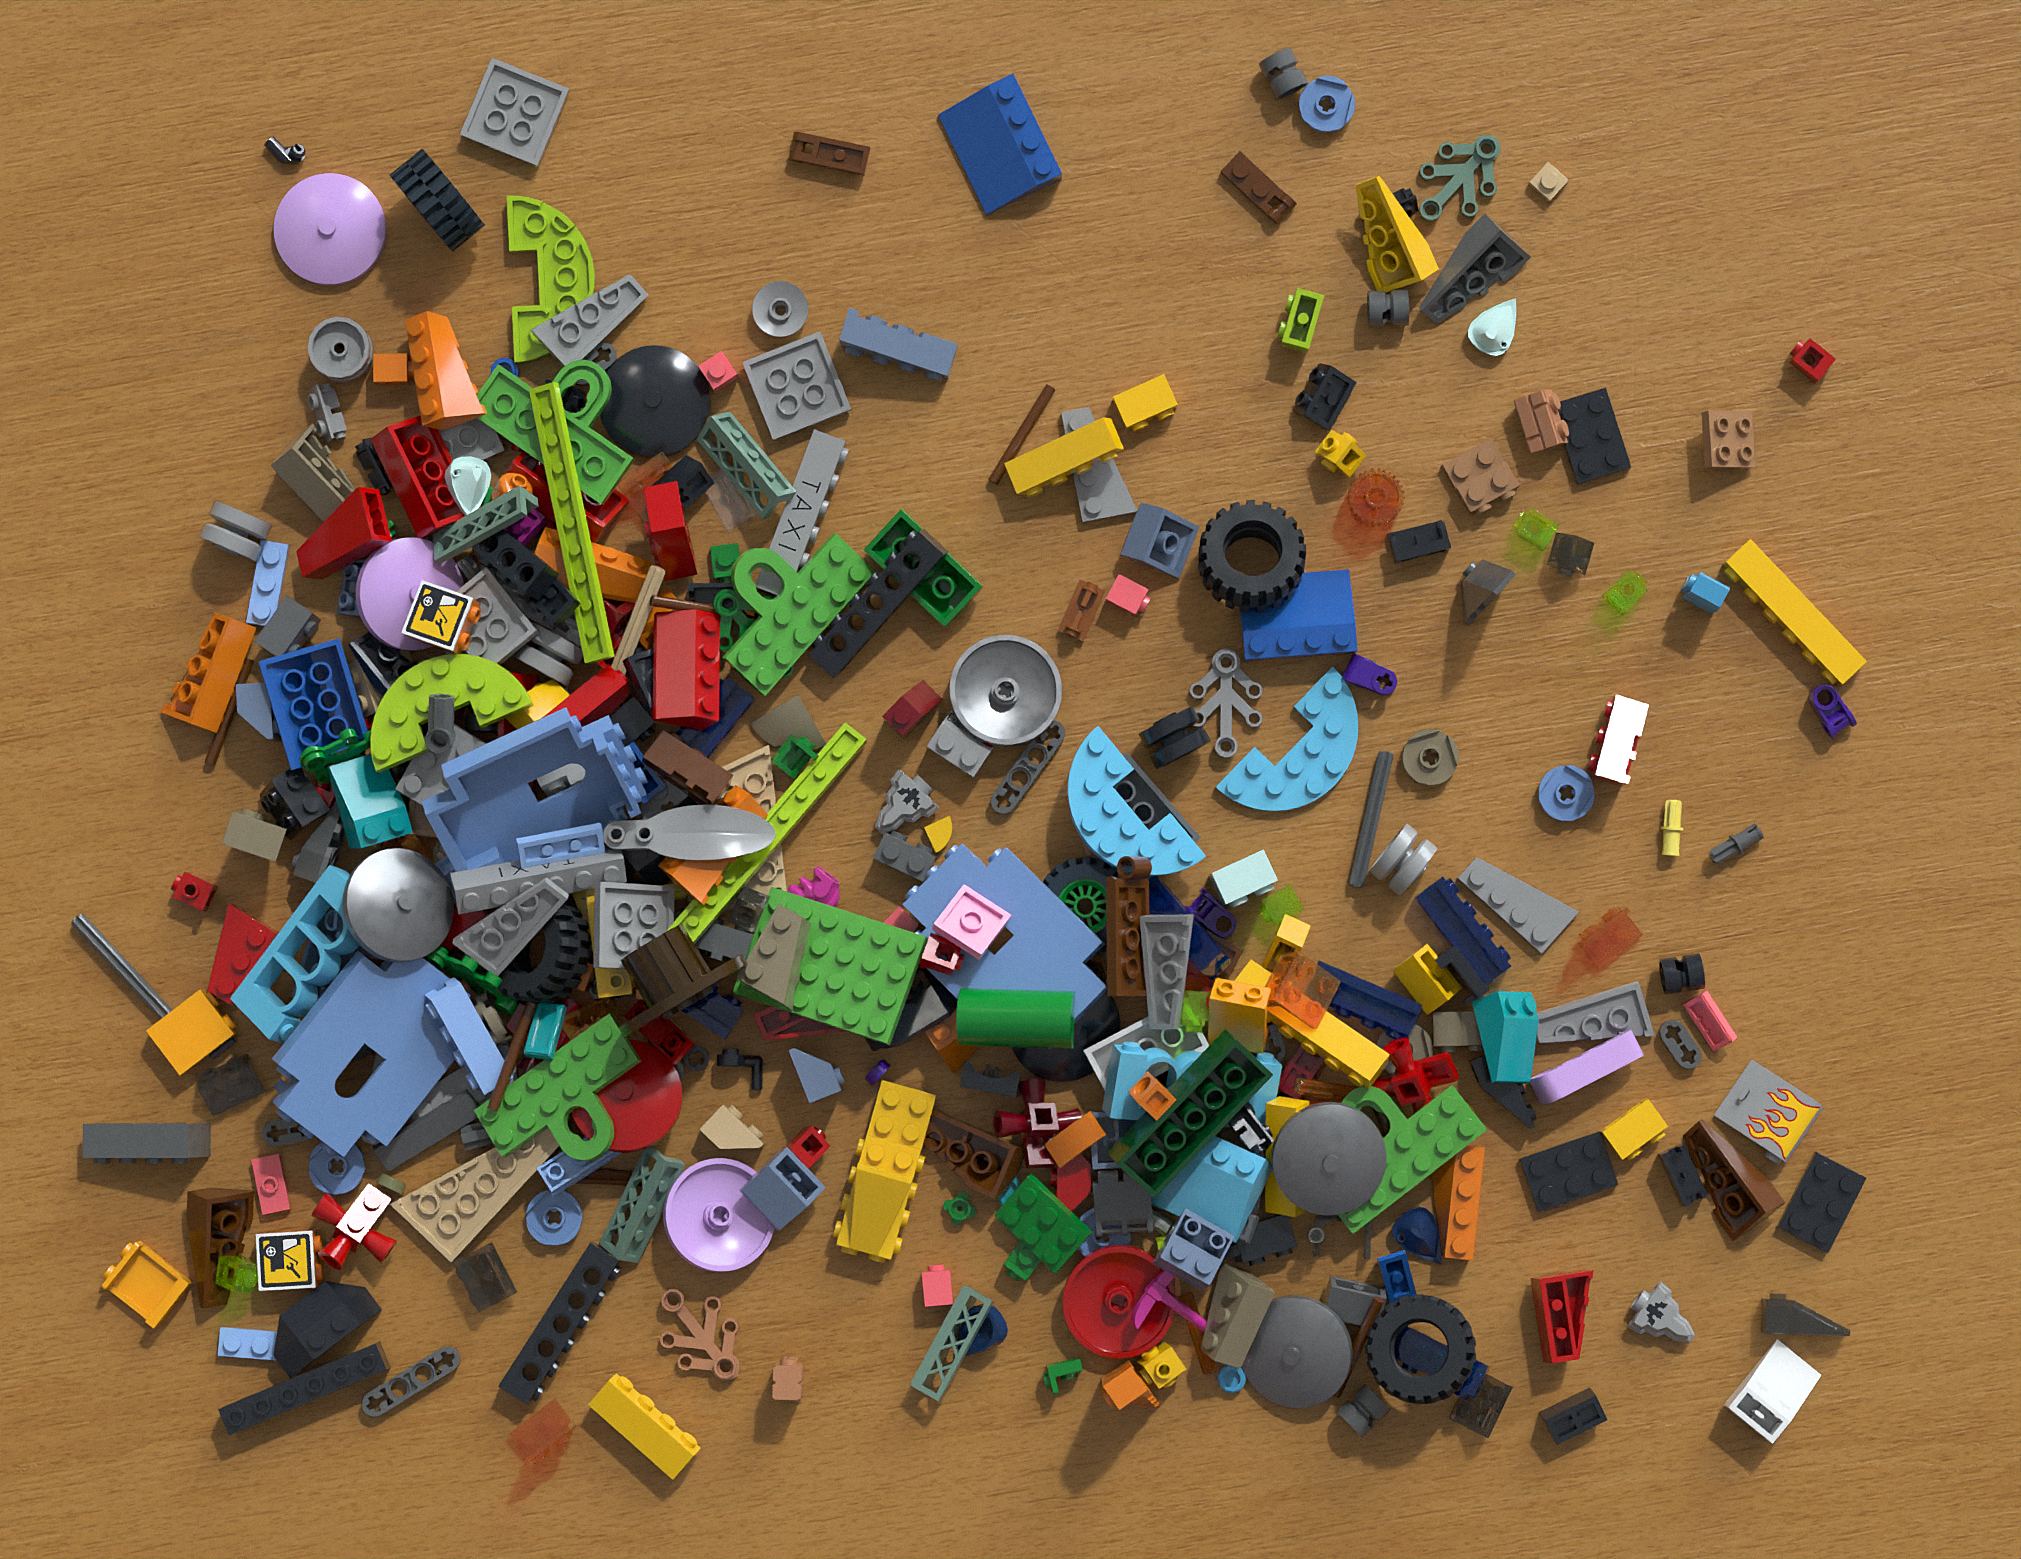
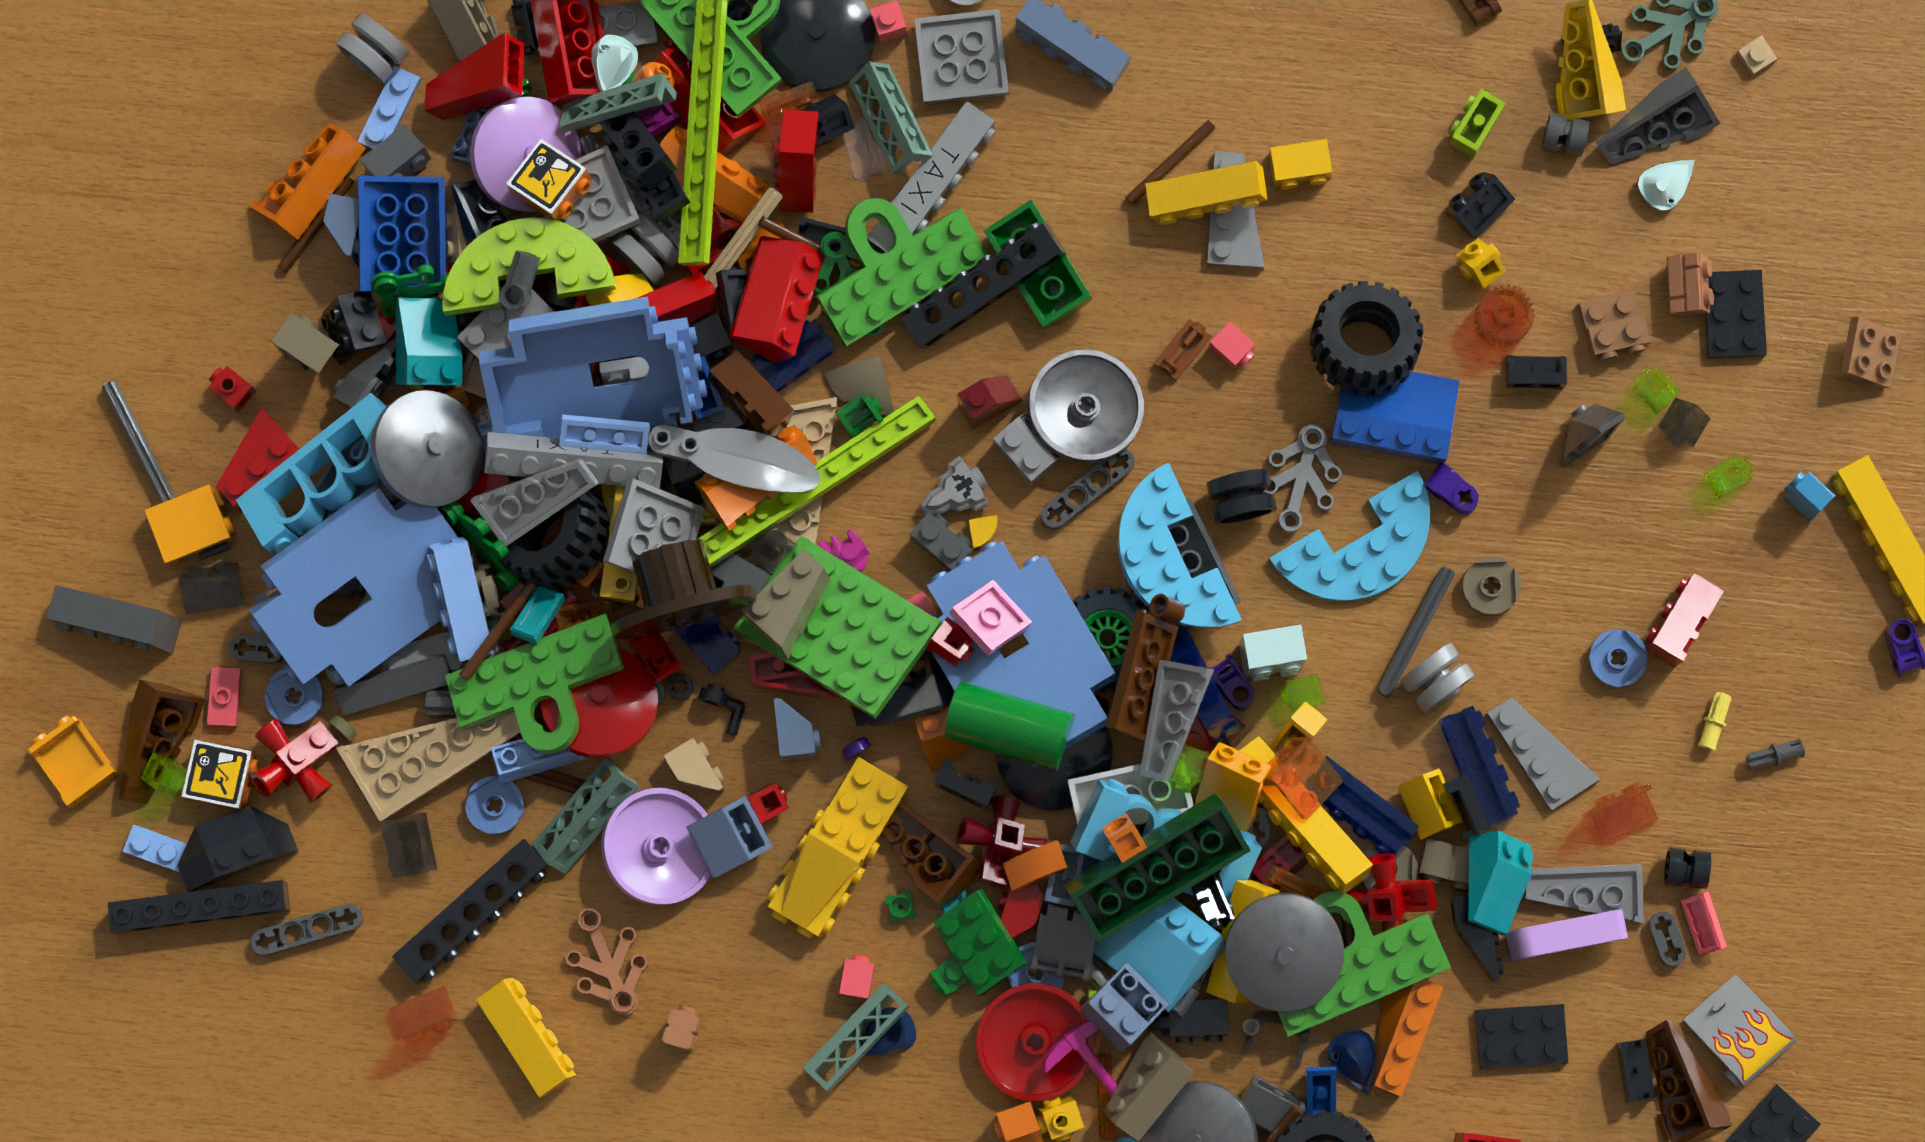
camera: 15 degrees right, 5 degrees down
green bracket [710,543,740,583] -> none
green bracket [1043,1357,1083,1394] -> none
sand blue slope [1121,502,1199,578] -> none
yellow brick [1600,1098,1668,1160] -> none

